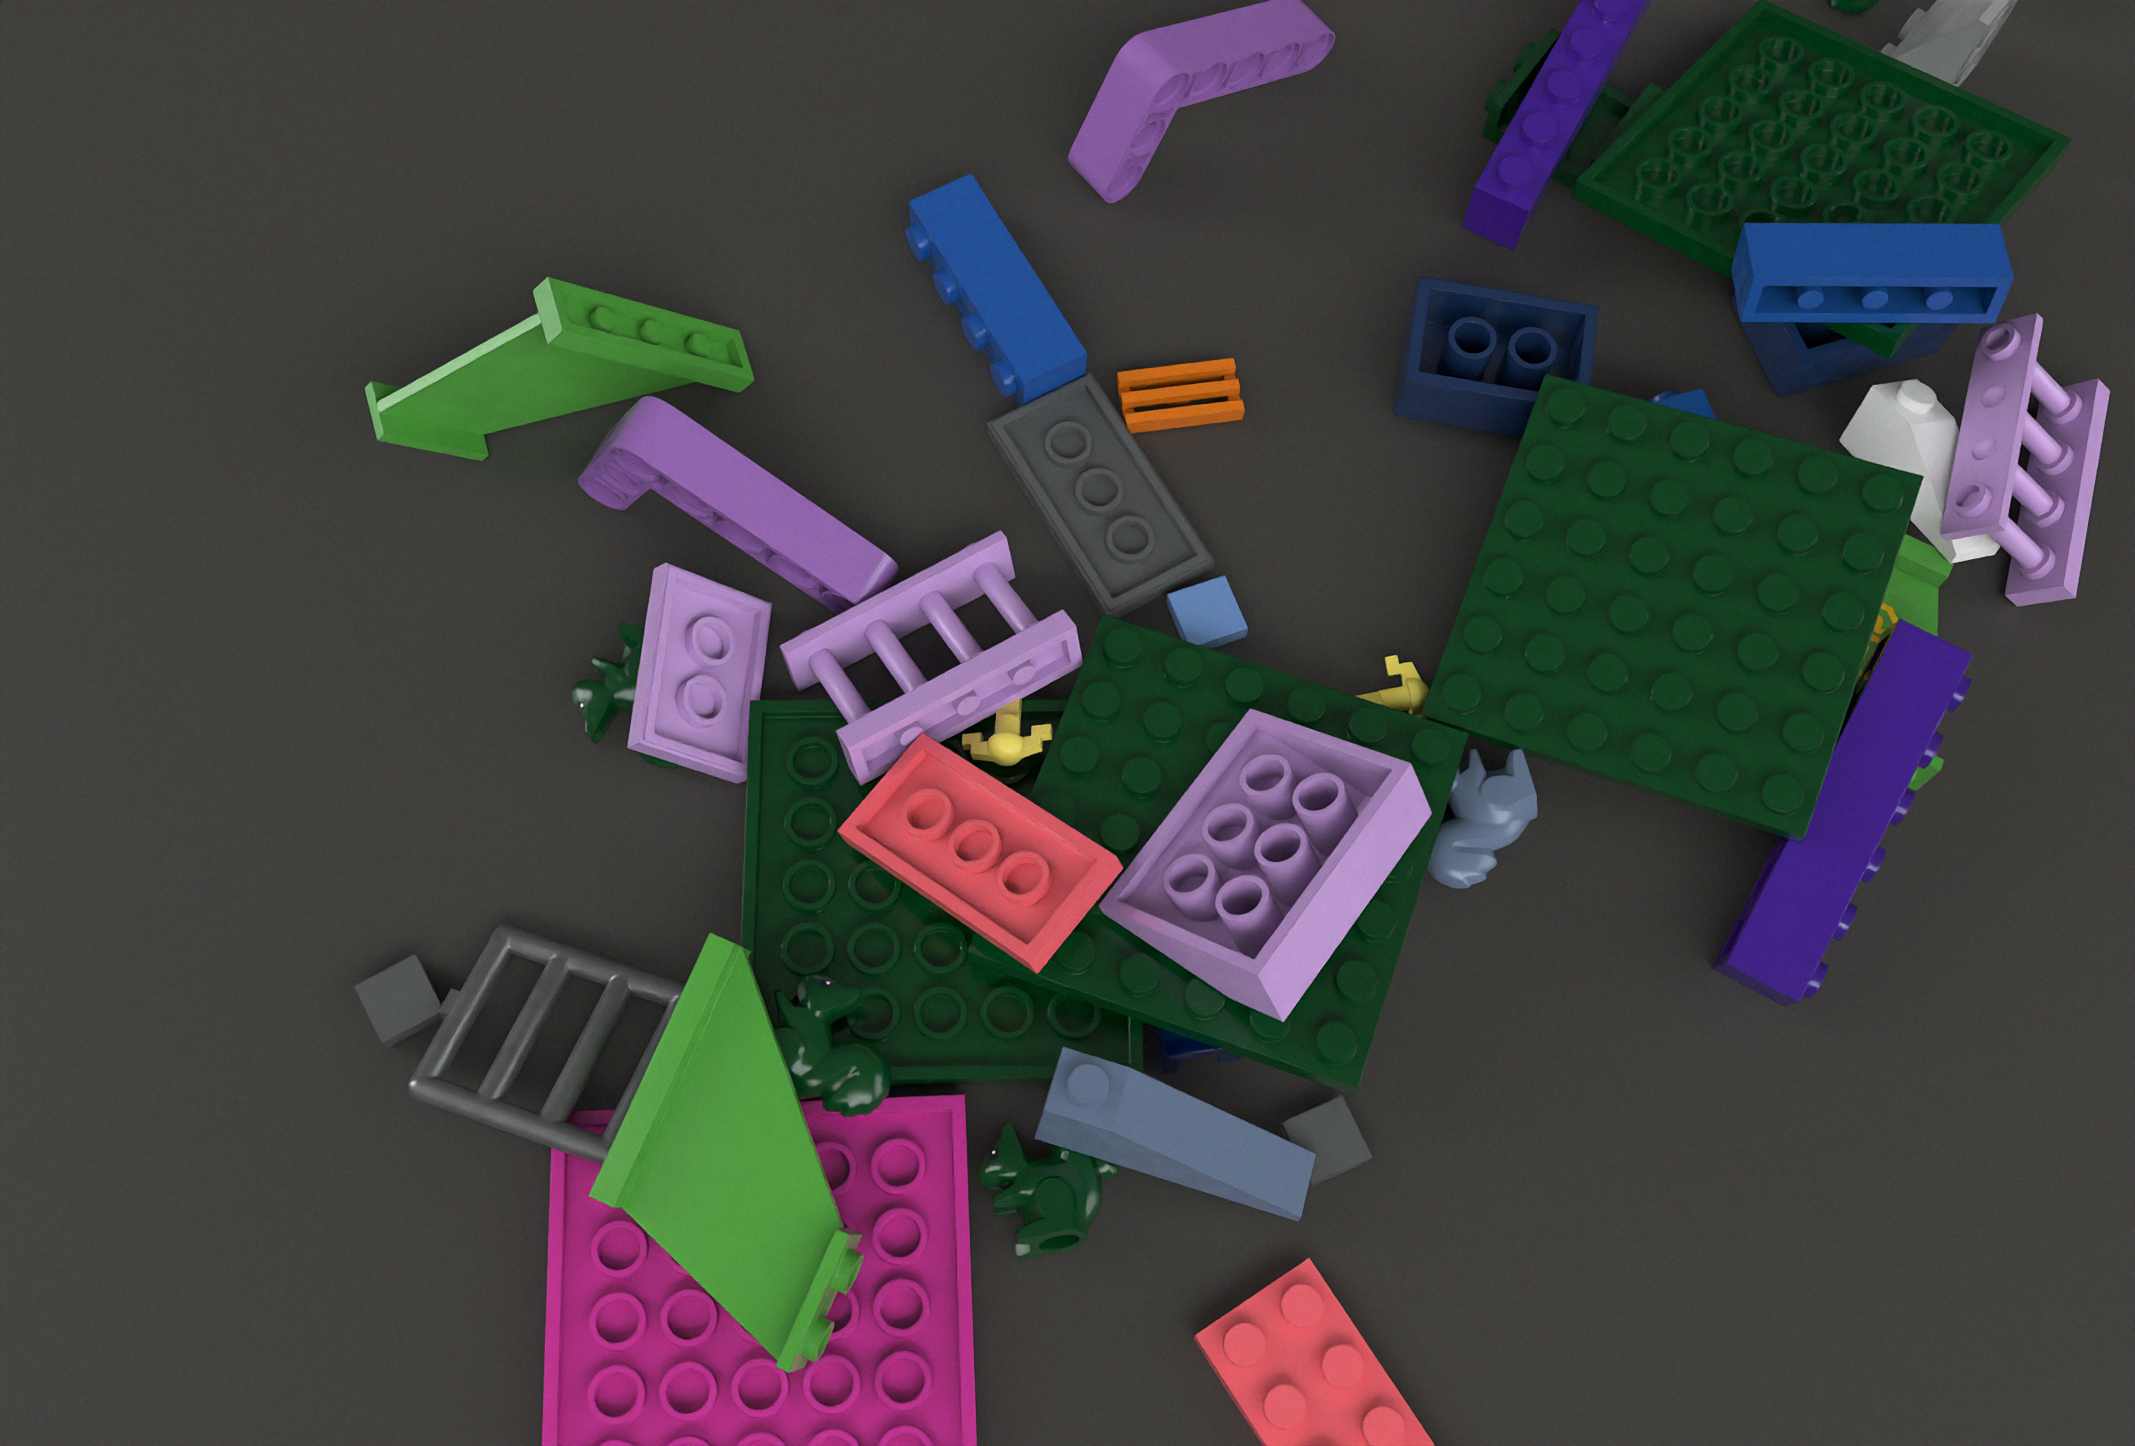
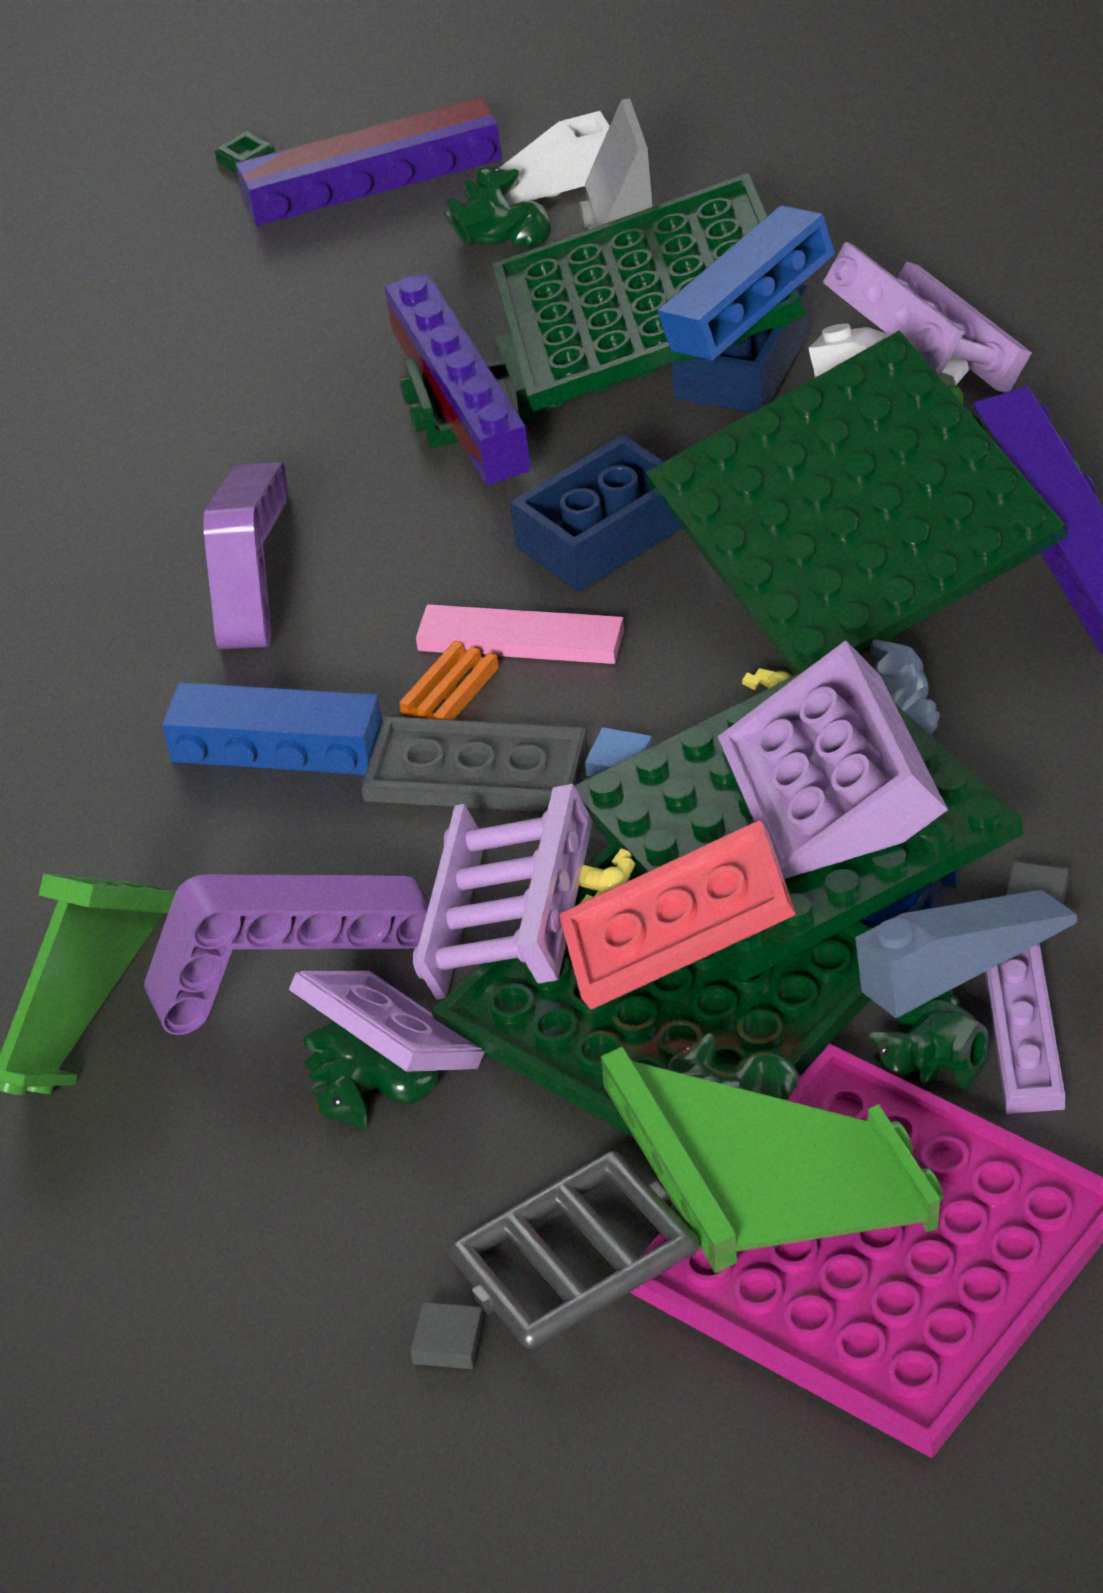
camera: 40 degrees left, 25 degrees down
none -> bright pink tile [416,604,624,664]
none -> lavender tile [985,944,1065,1114]

